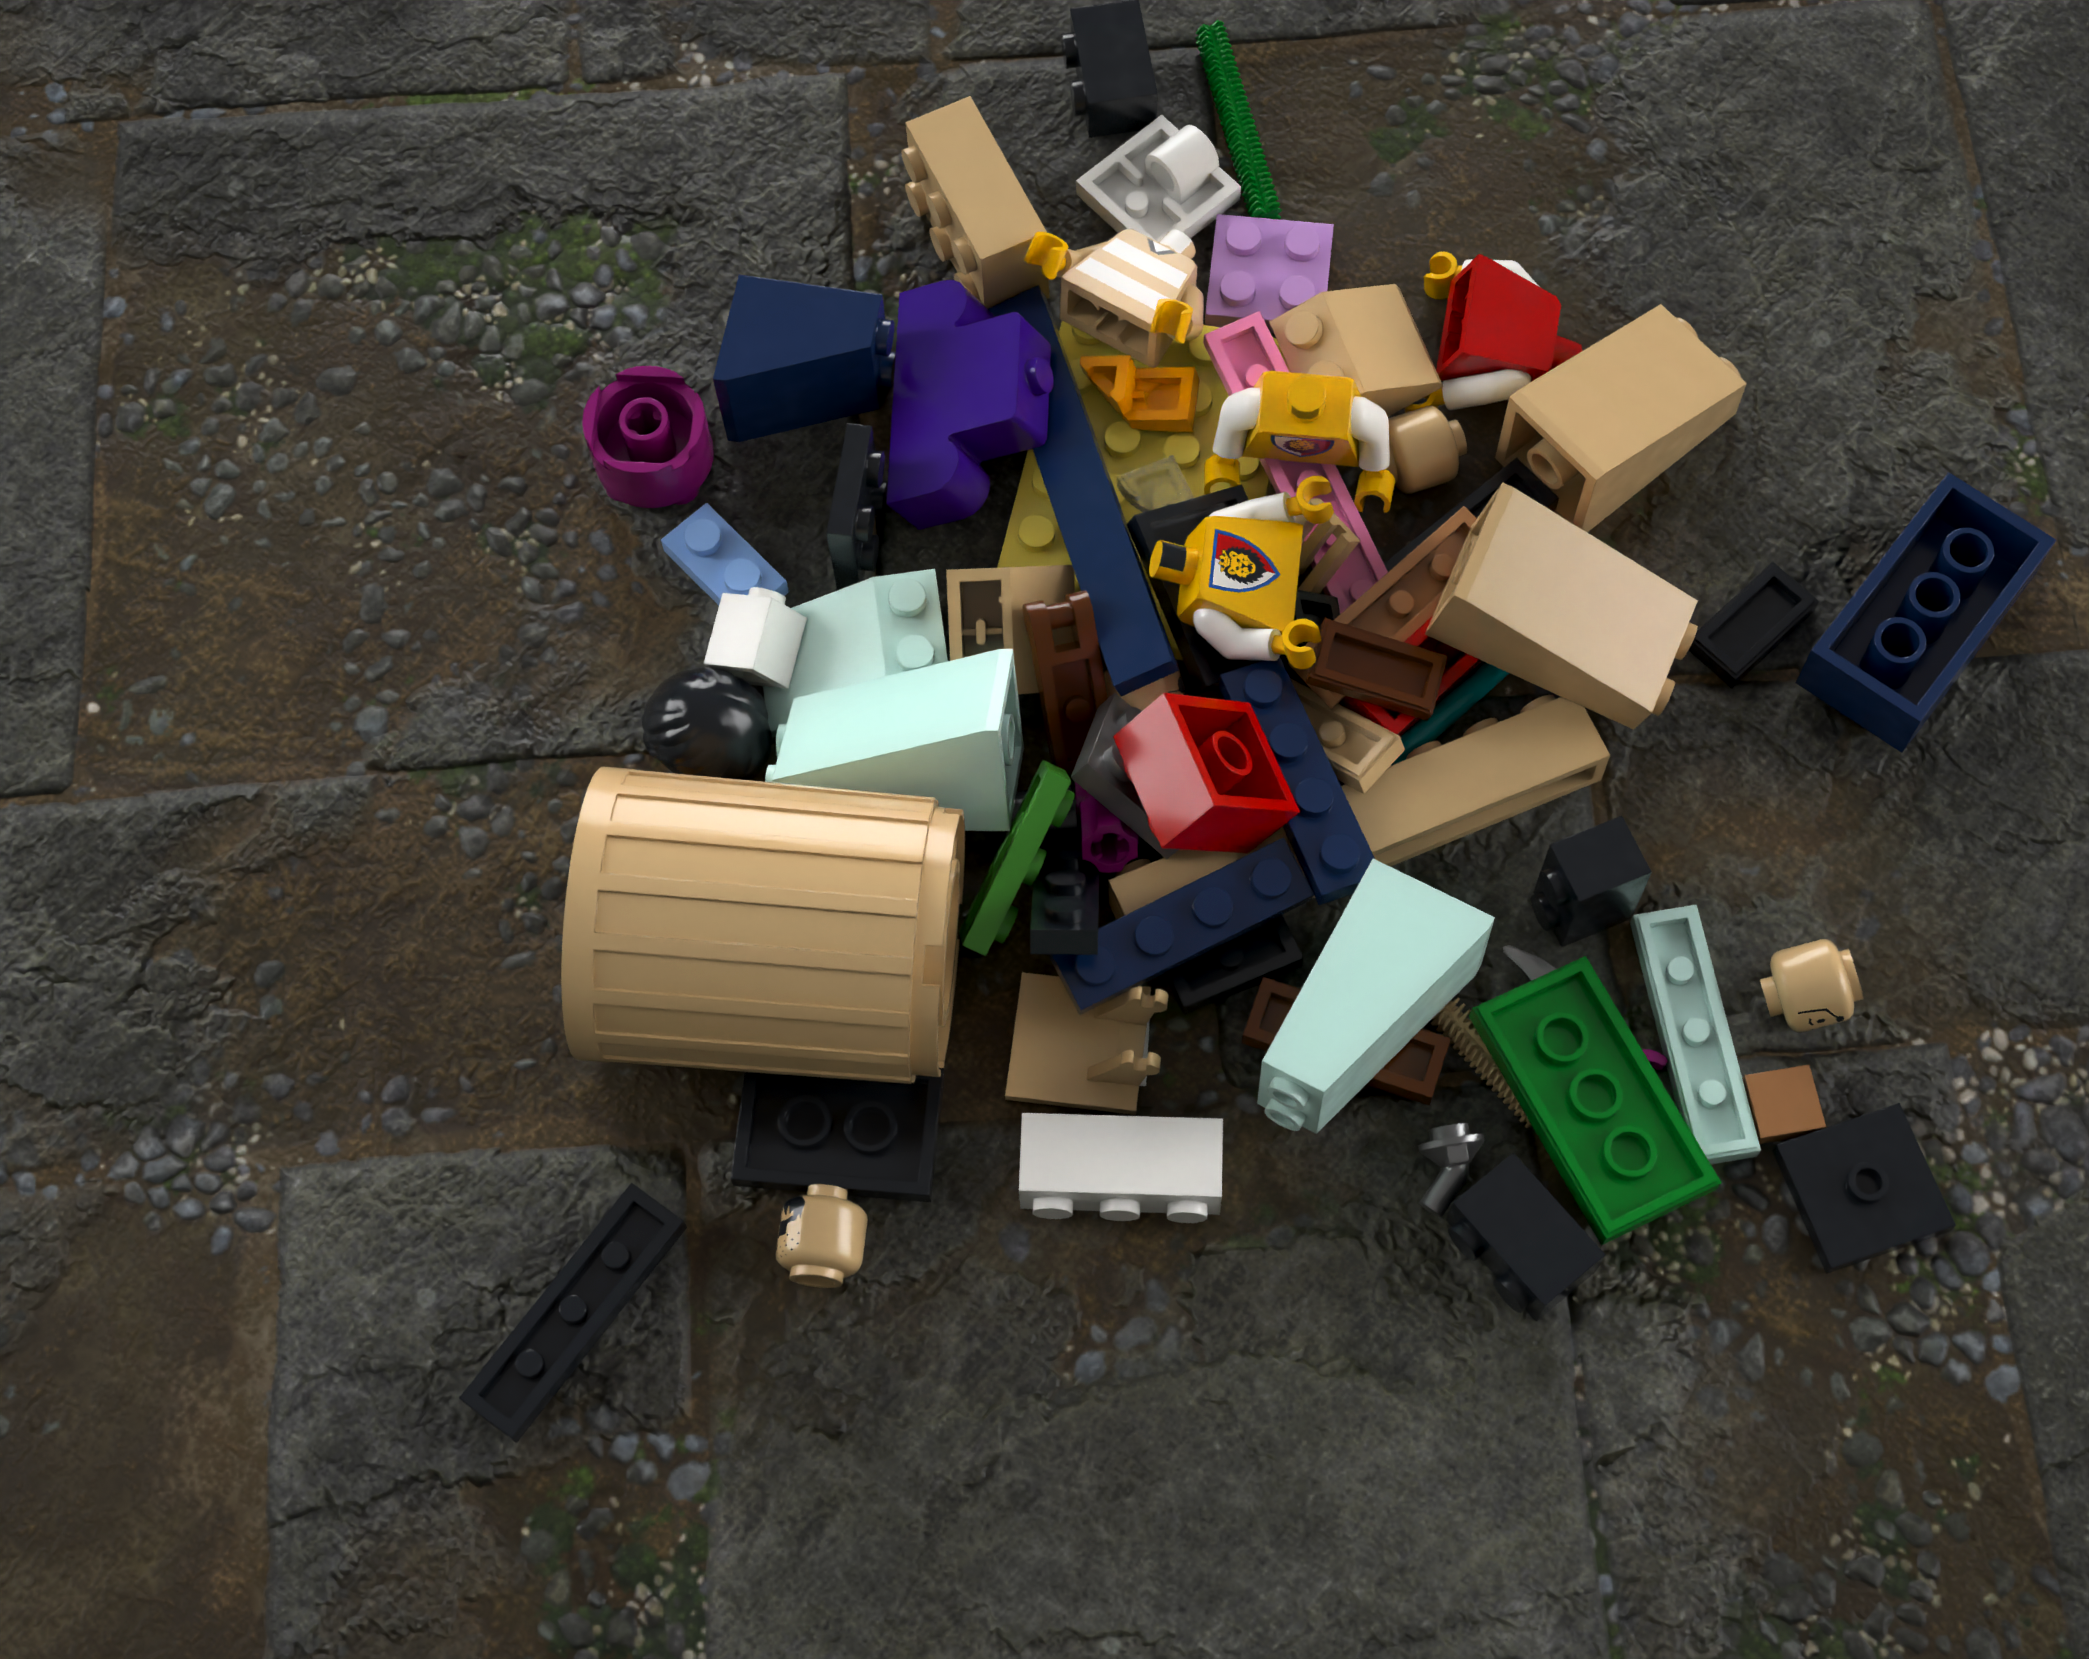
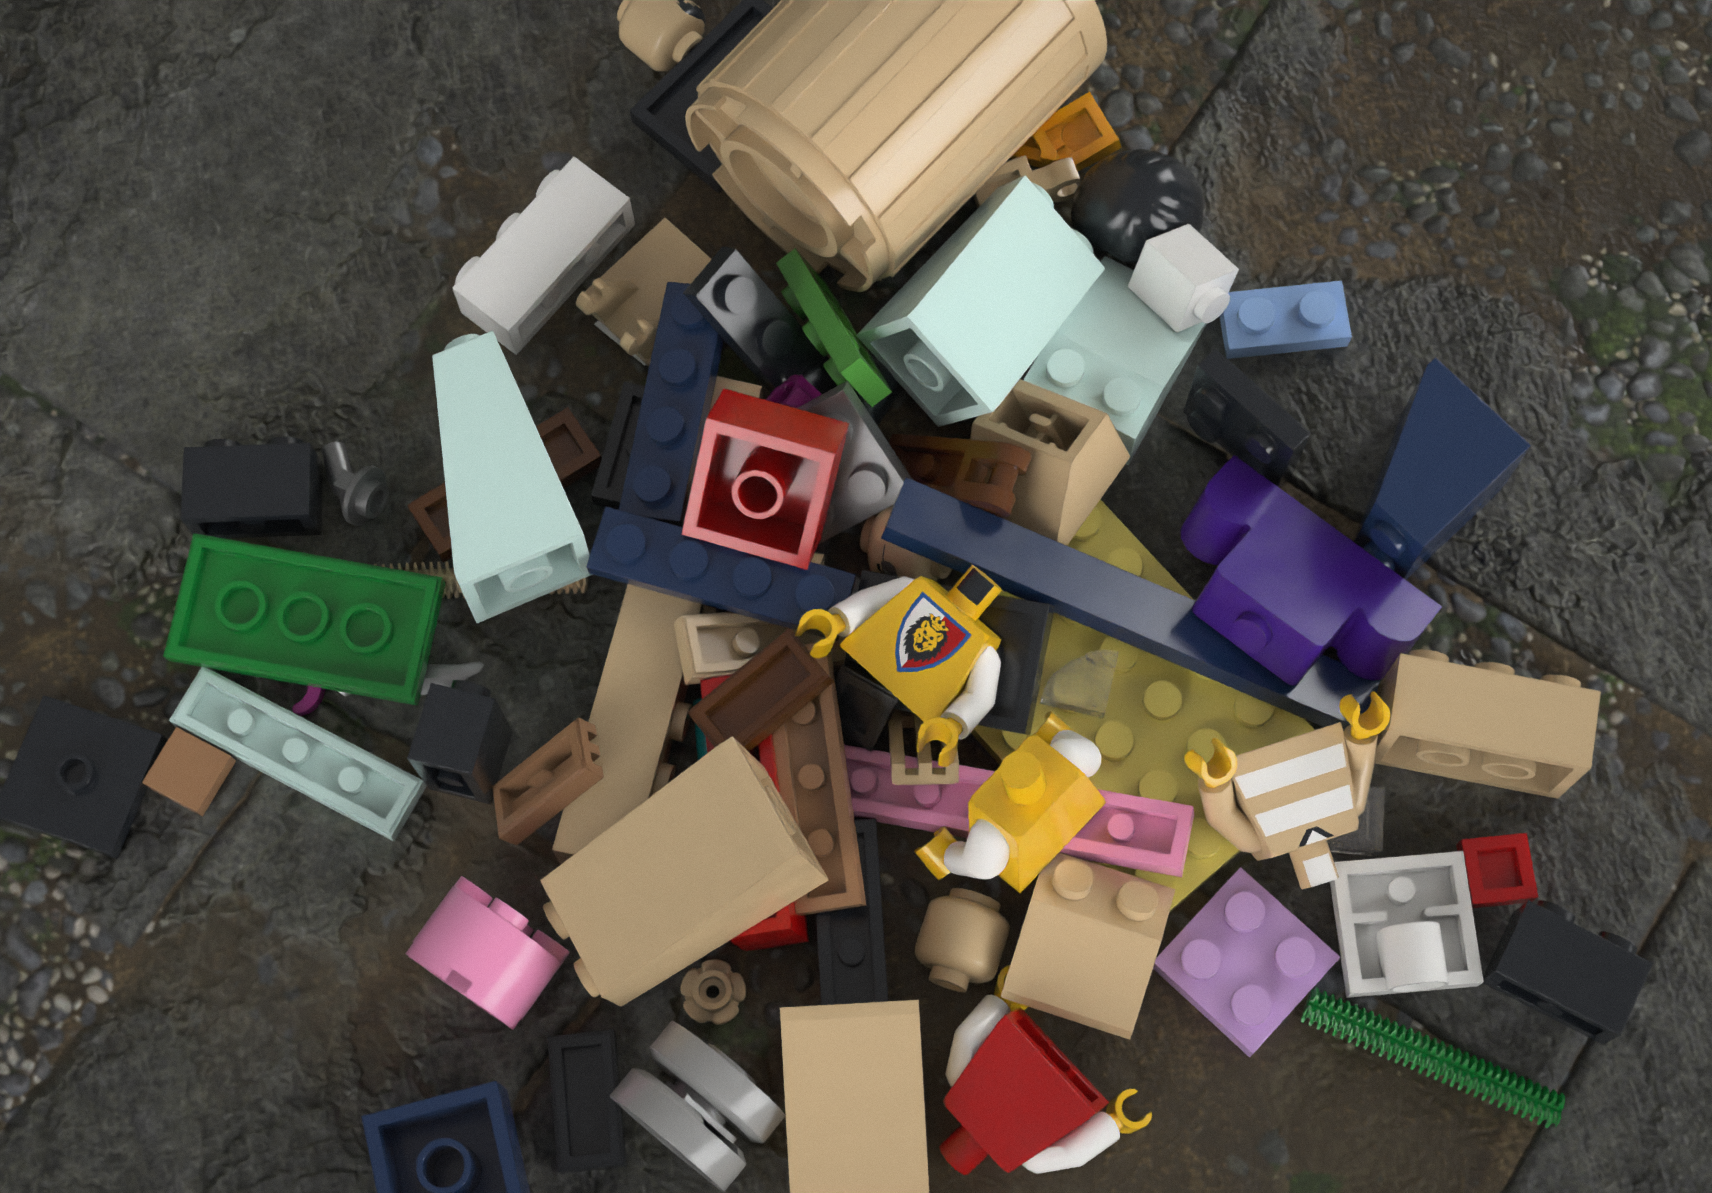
camera: 125 degrees right, 5 degrees up
magenta brick [582,366,714,508] -> none
light orange slope [1080,355,1200,432] -> none
tan head [1760,939,1864,1032] -> none
none -> bright pink brick [405,876,570,1030]
none -> medium nougat tile [492,717,604,846]
none -> light grey wheel [610,1020,786,1192]
none -> red plate [1456,833,1538,909]

